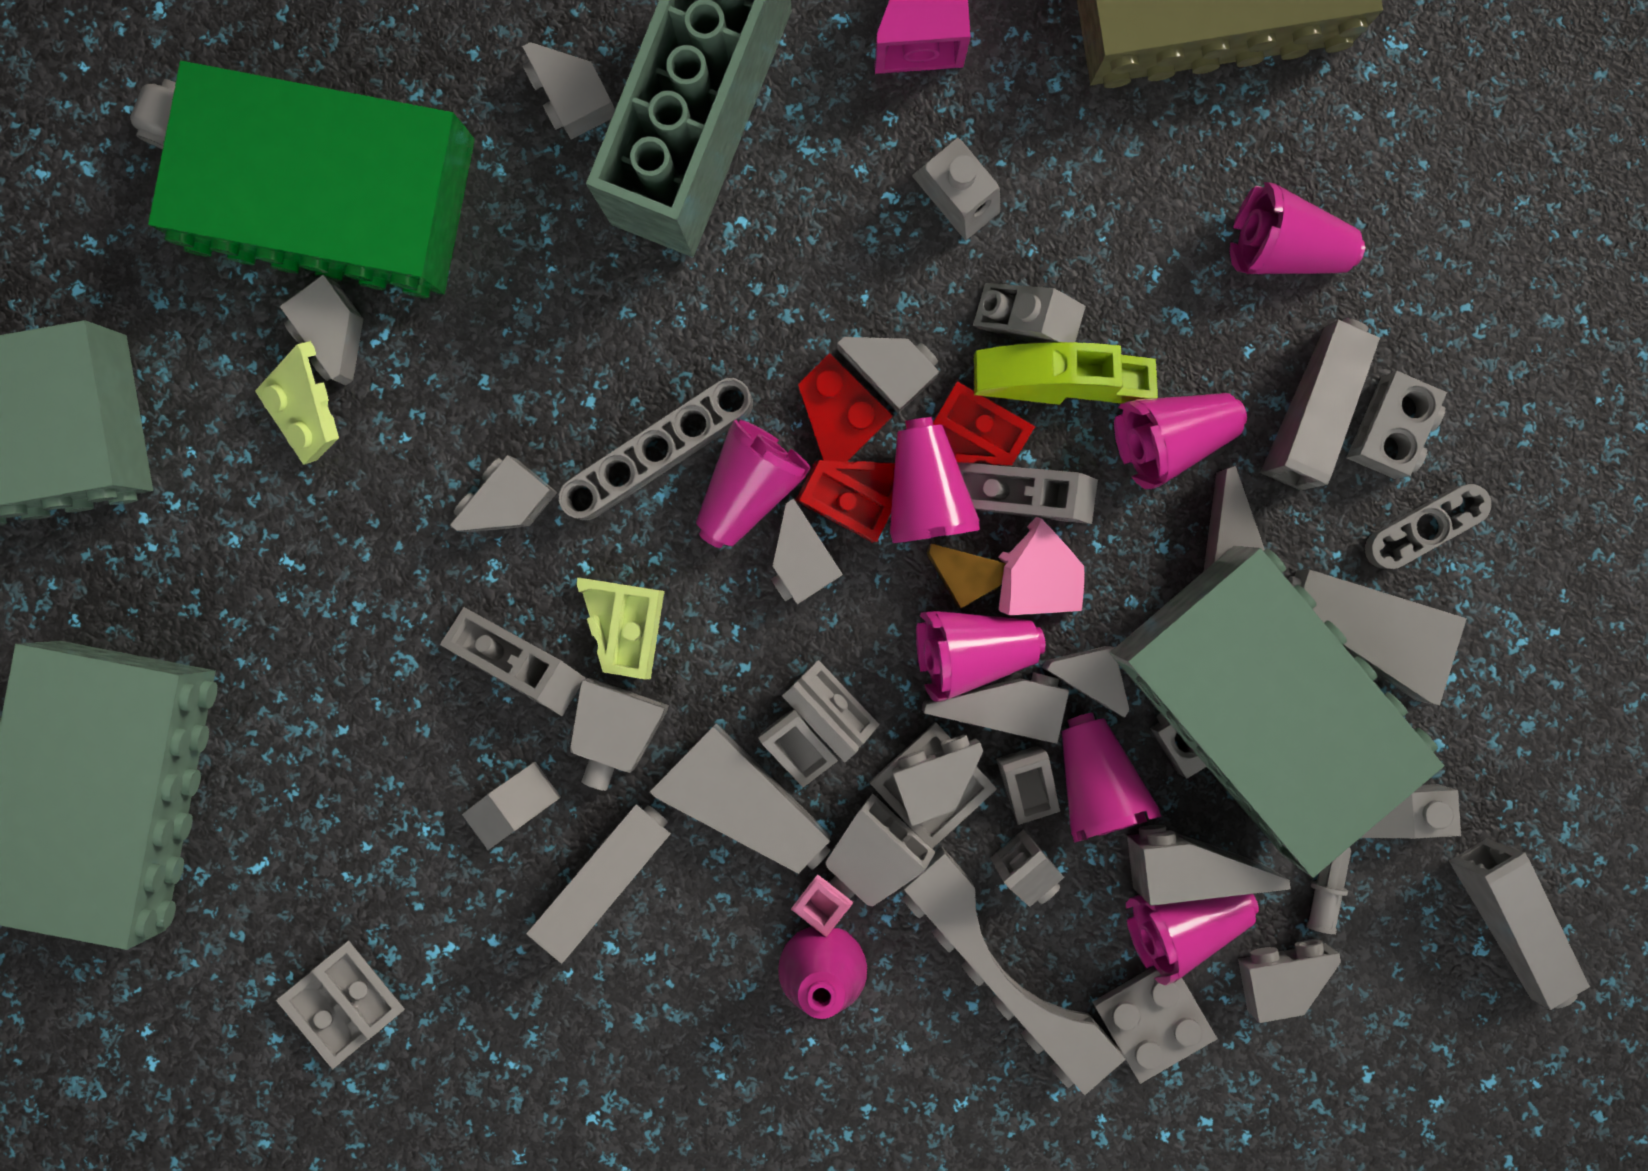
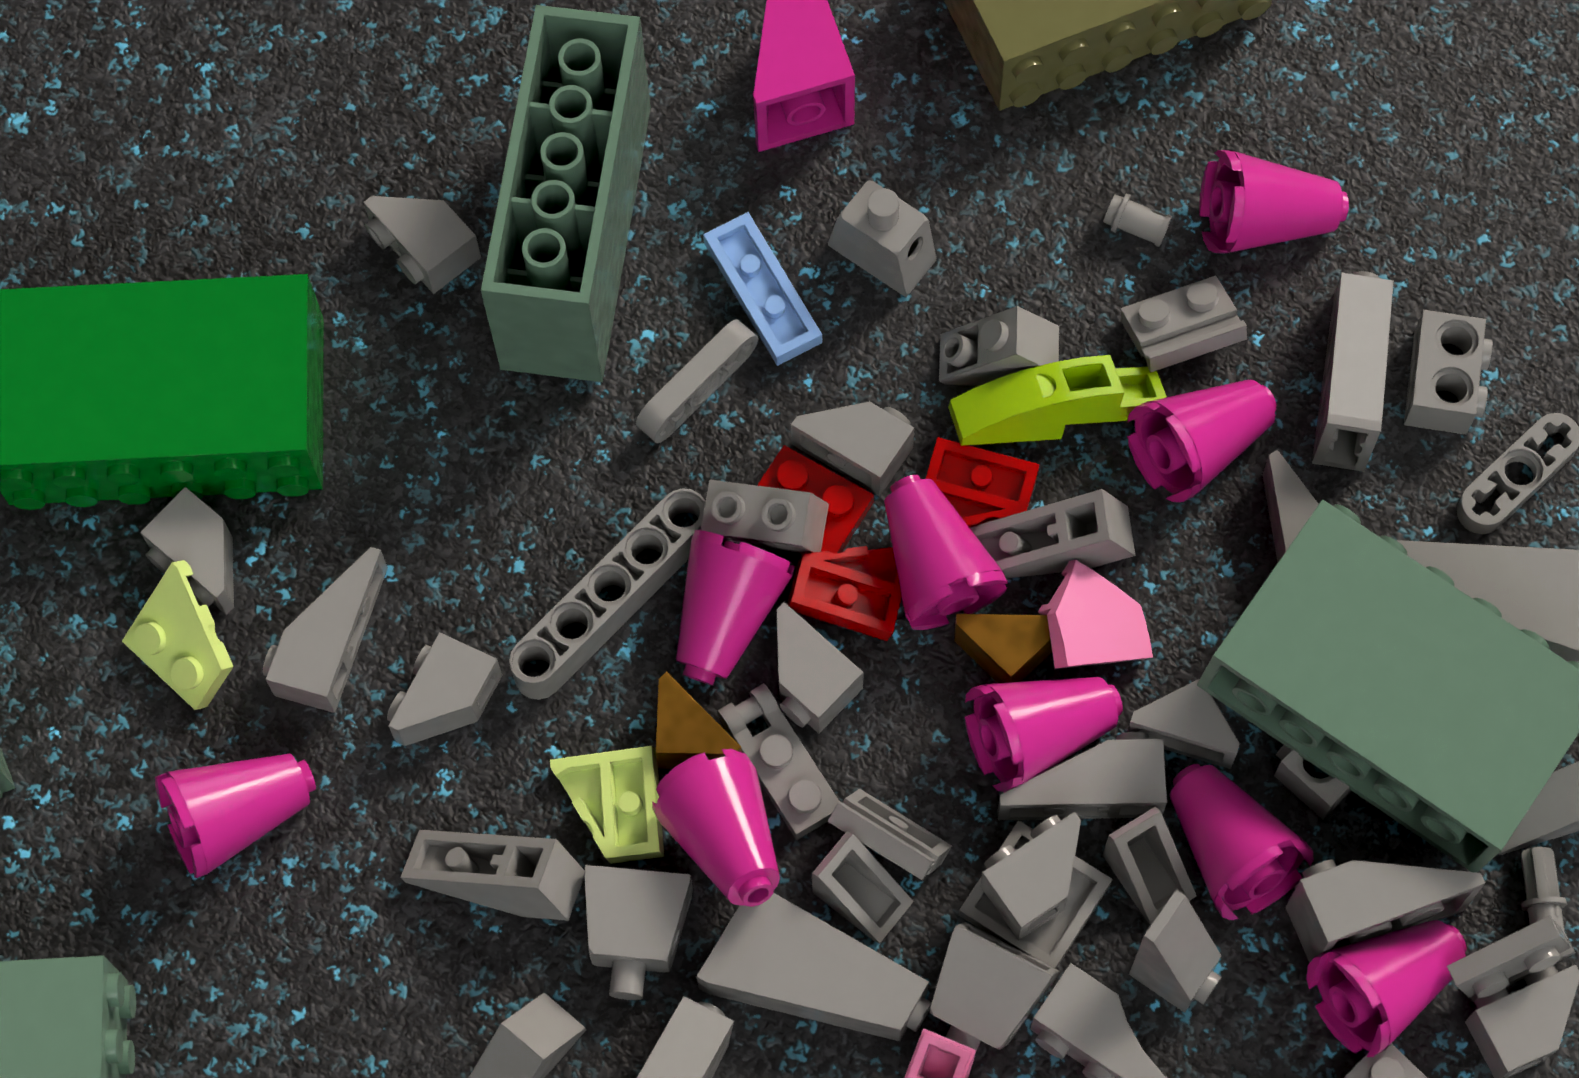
camera: 10 degrees left, 20 degrees down
none -> dark pink cone [155,754,316,878]
none -> light grey slope [263,547,388,713]
none -> light grey beam [636,319,758,443]
none -> dark pink cone [652,749,780,907]
none -> pearl gold slope [656,672,742,769]
none -> light grey brick [701,480,829,554]
none -> light blue plate [703,212,822,366]
none -> light grey plate [717,683,840,840]
none -> light grey pin [1103,193,1172,247]
none -> light grey plate [1120,276,1247,373]
none -> light grey plate [1447,915,1575,1003]

